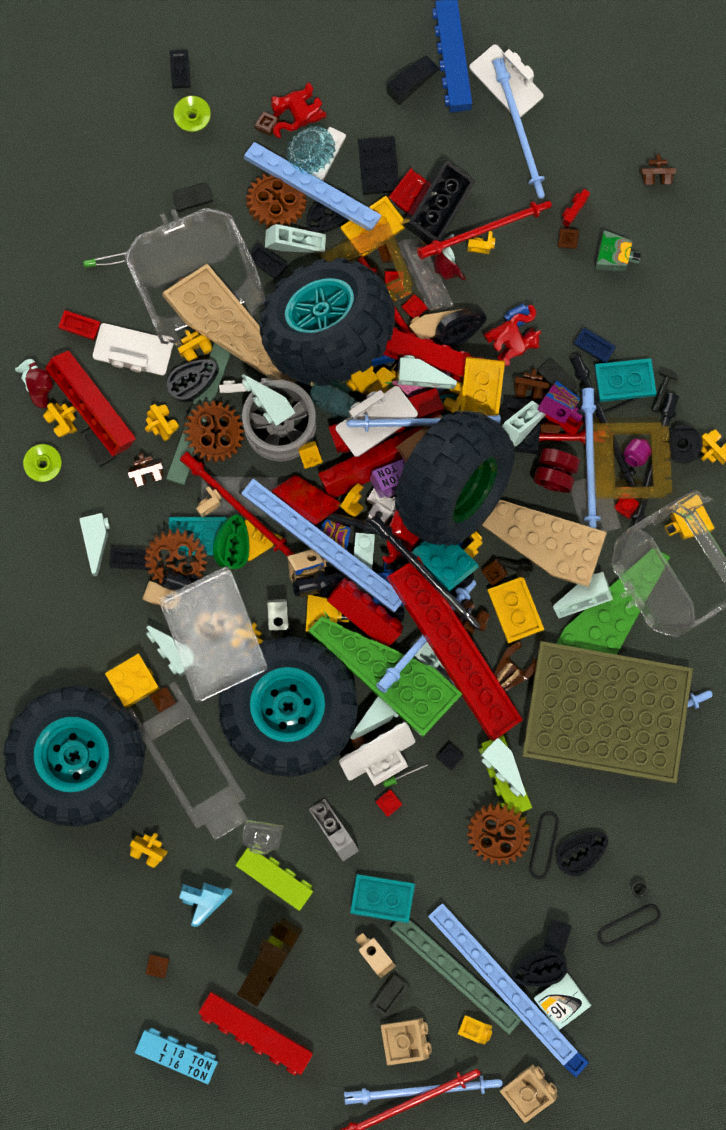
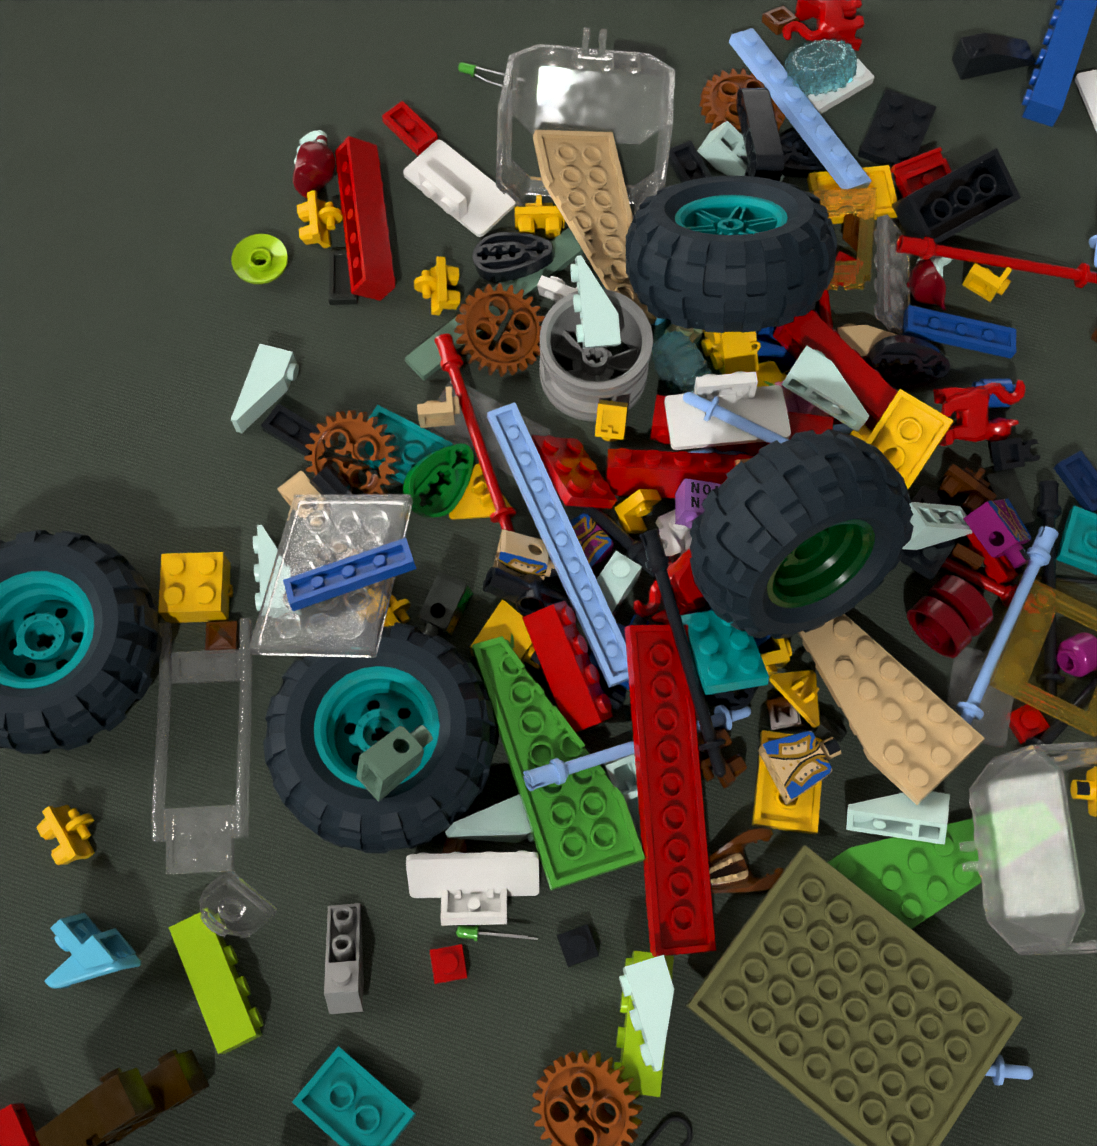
camera: 30 degrees right, 10 degrees down
hips [128,453,163,487] -> none
red plate [401,294,428,320] -> none
none -> blue plate [283,538,417,611]
none -> sand green torso [356,724,433,802]
none -> black beam [736,88,784,181]
none -> torso [758,731,841,805]
none -> yellow piece [769,670,820,728]
none -> blue plate [903,305,1016,359]
none -> black plate [990,437,1040,471]

